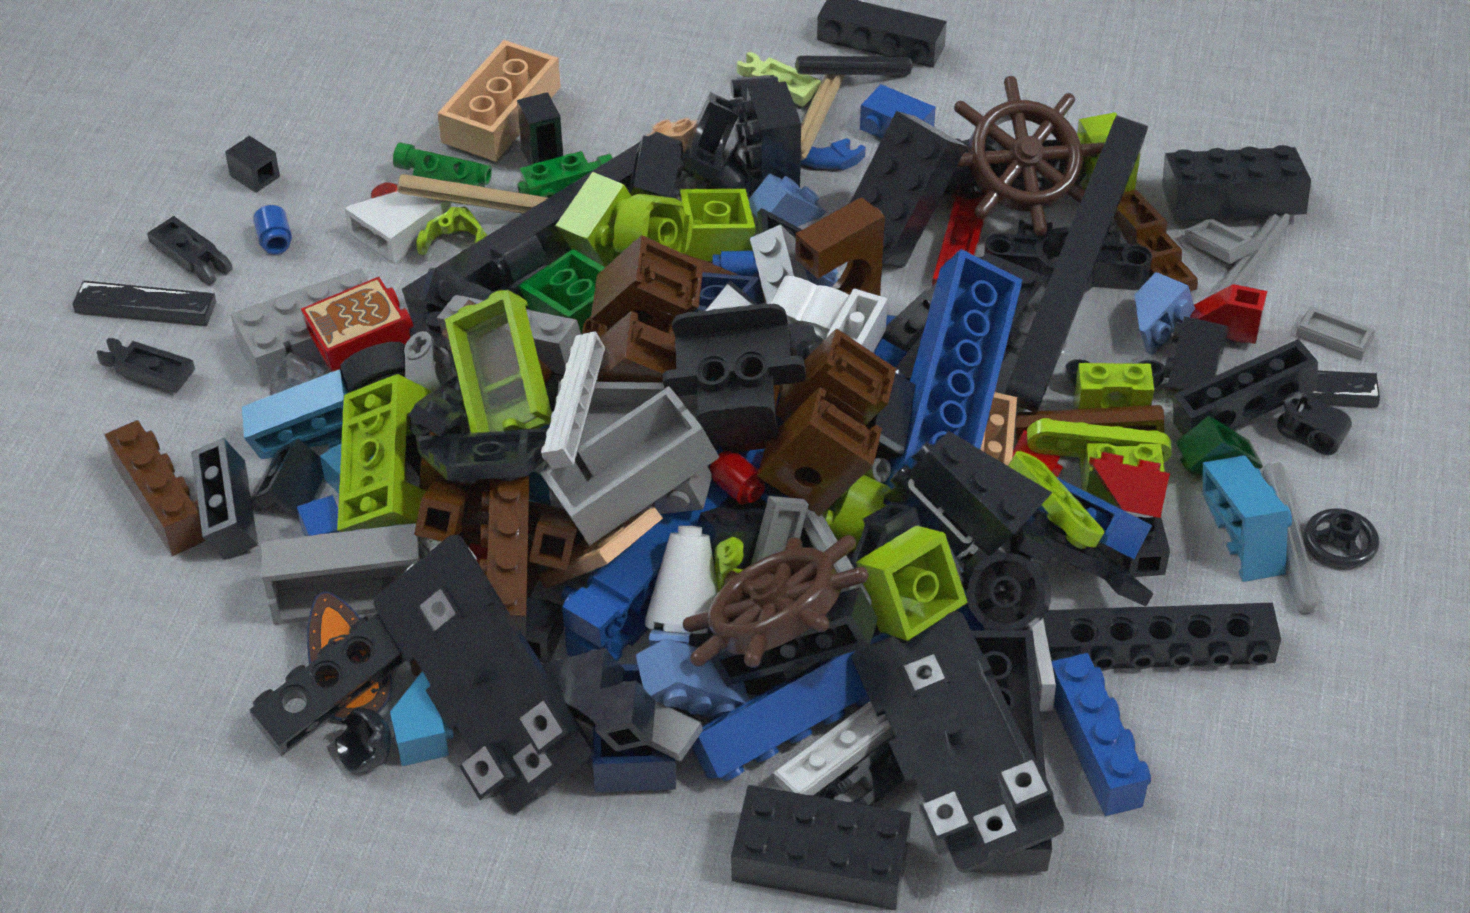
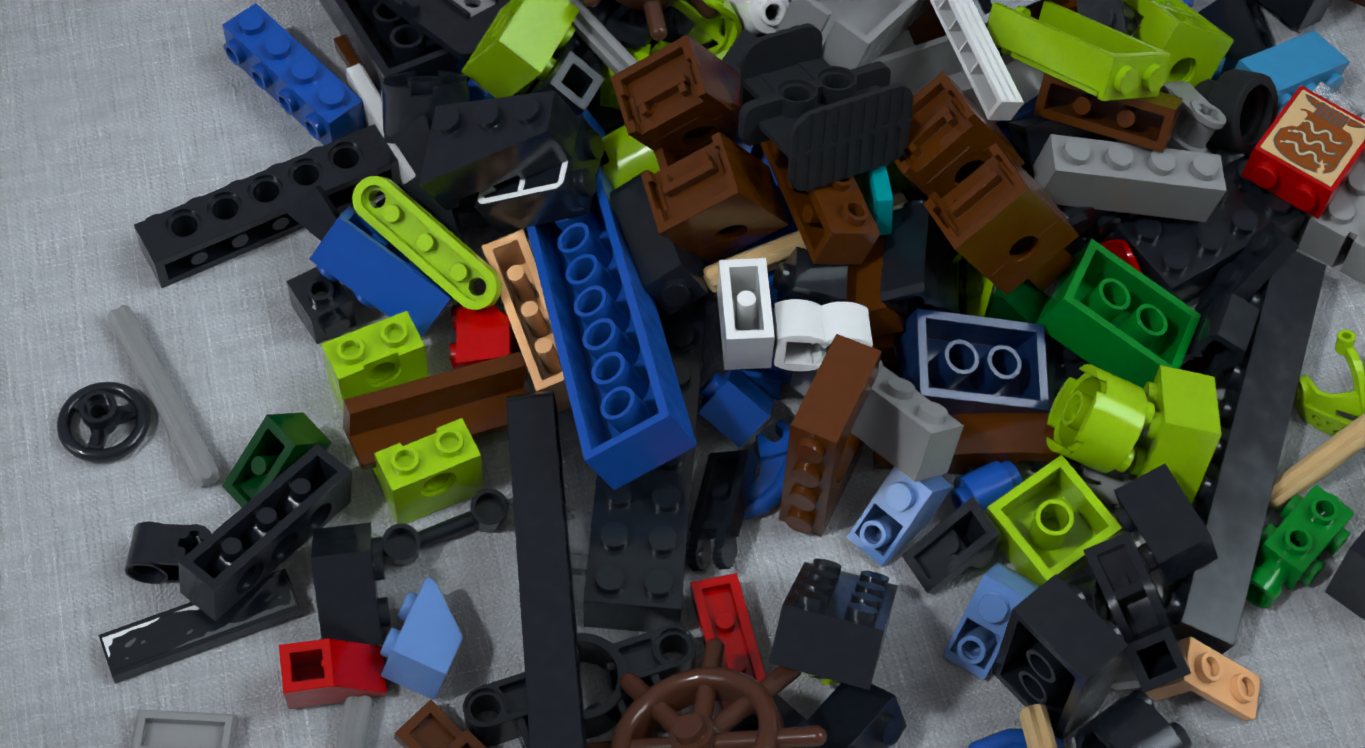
camera: 150 degrees right, 10 degrees up
lime plate [1027,418,1172,462] -> none
red slope [1089,452,1170,518] -> none
dark azure wedge [1202,455,1292,582] -> none

